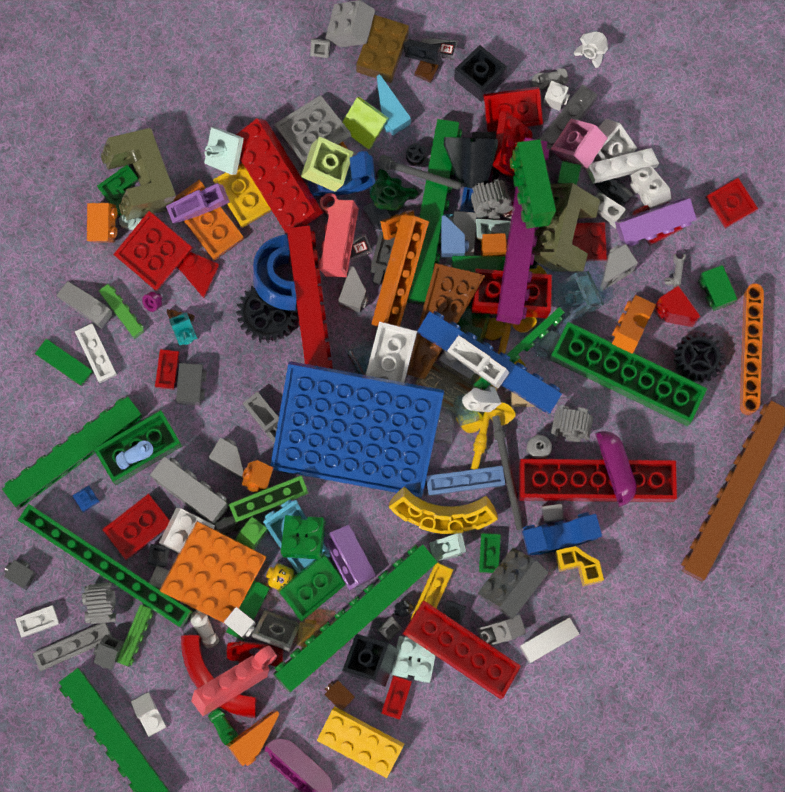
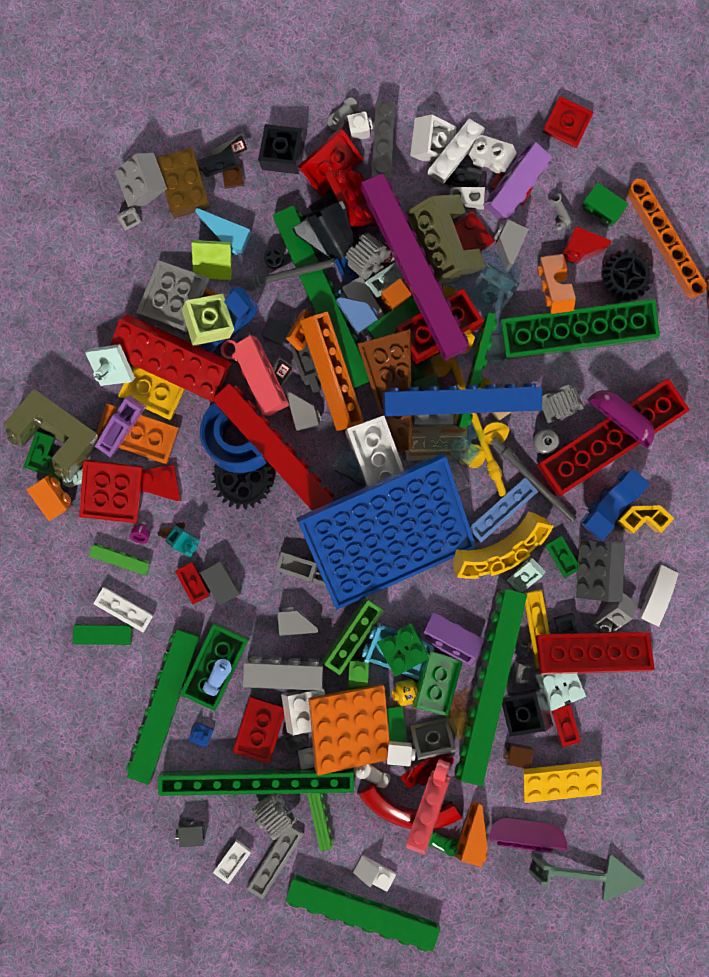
camera: 30 degrees left, 10 degrees up
light grey slope [56,281,113,329] -> none
dark grey brick [93,635,124,670] -> none
flat silver plate [215,516,239,535] -> none
orange brick [242,460,273,492] -> none
dark green tile [370,169,418,210] -> none
white slope [447,336,509,388] -> none
white leg [462,387,501,412] -> none
green brick [510,139,556,229] -> none
light grey slope [541,504,563,523] -> none
bright pink brick [551,118,608,169] -> none
green brick [557,161,581,185] -> none
white brick [574,32,608,68] -> none

